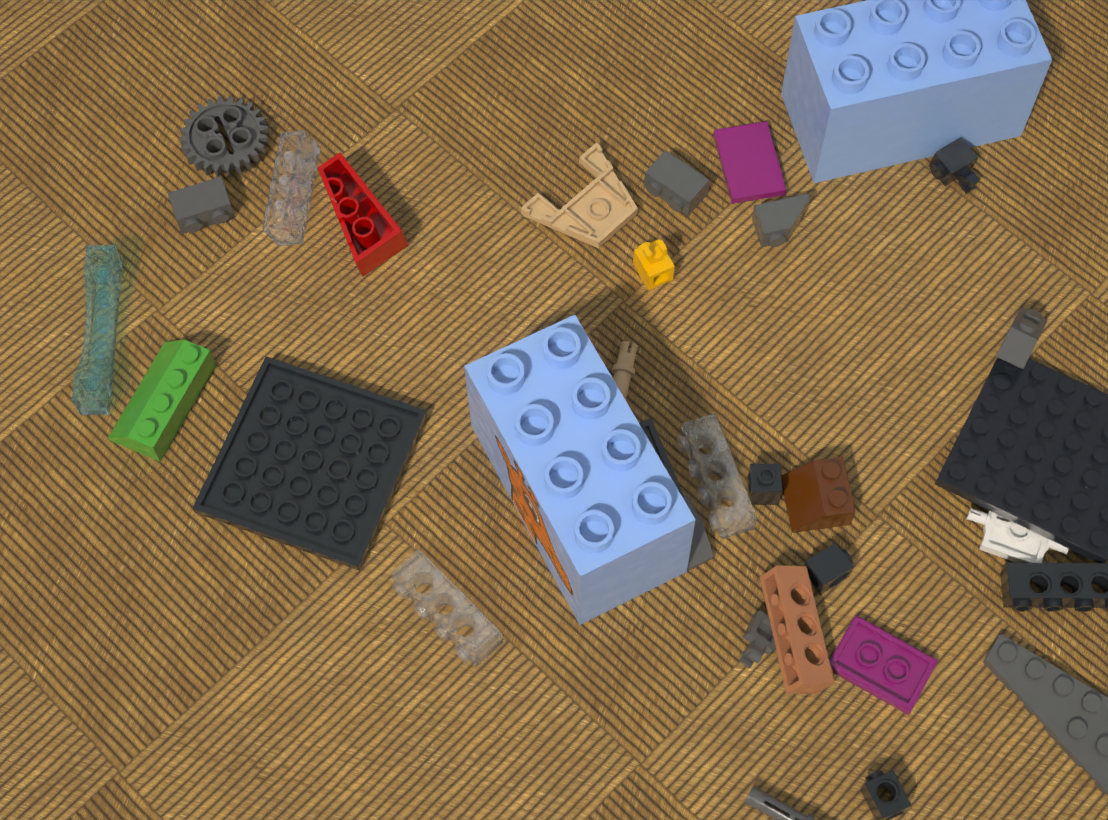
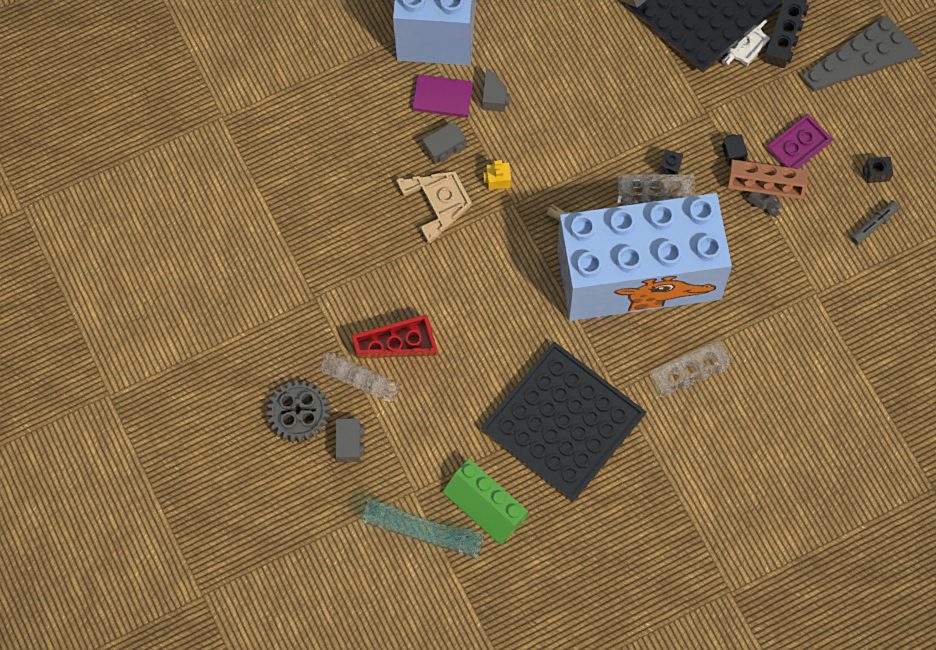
camera: 70 degrees left, 5 degrees up
reddish brown slope [781,456,855,533] -> none

